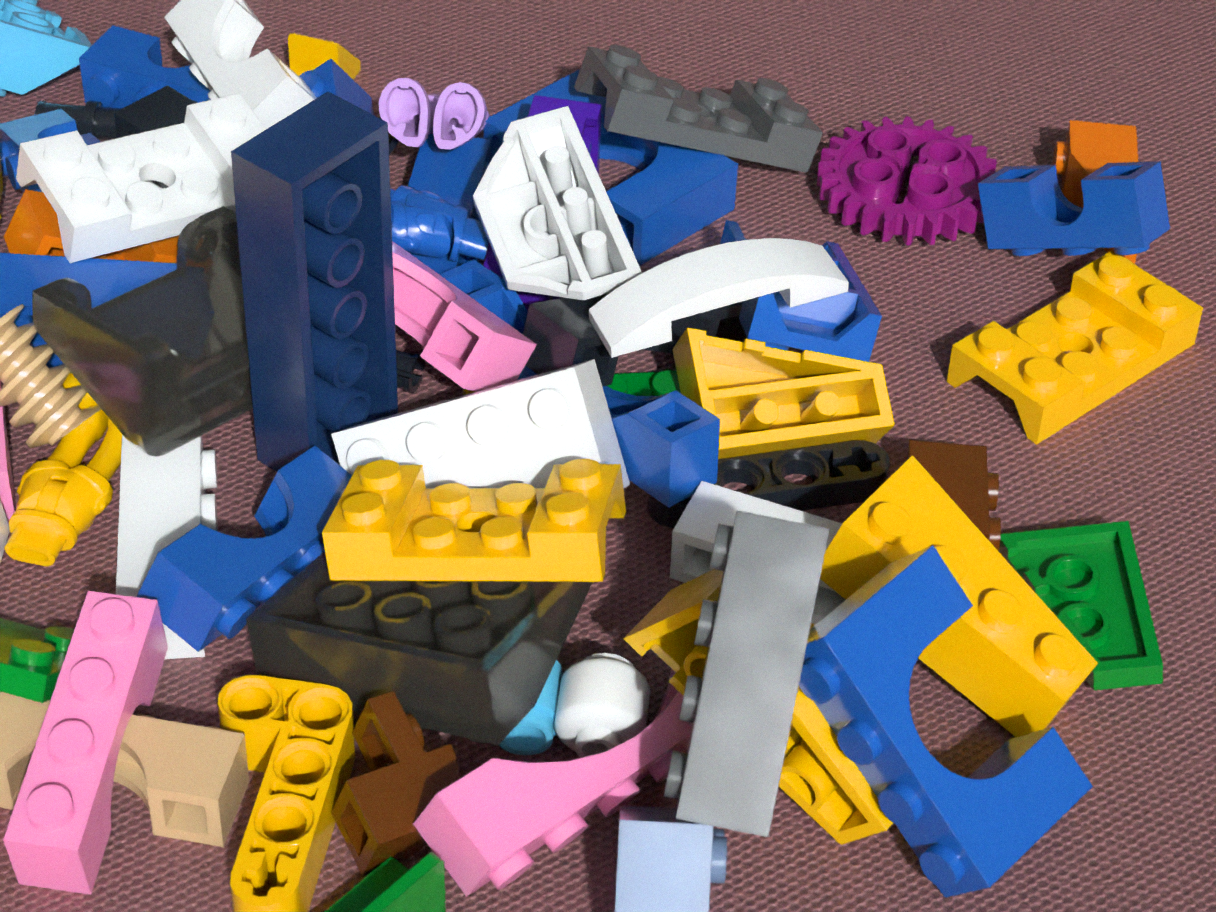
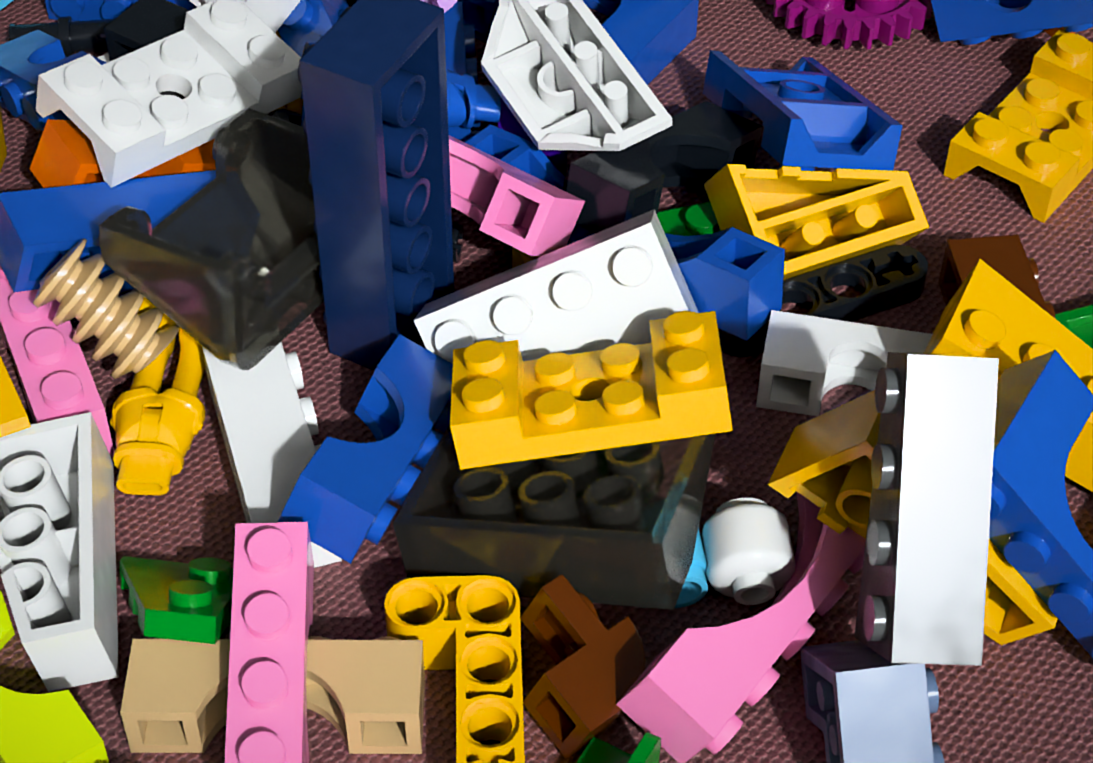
camera: 10 degrees left, 5 degrees up
white slope [589,238,849,358] -> none

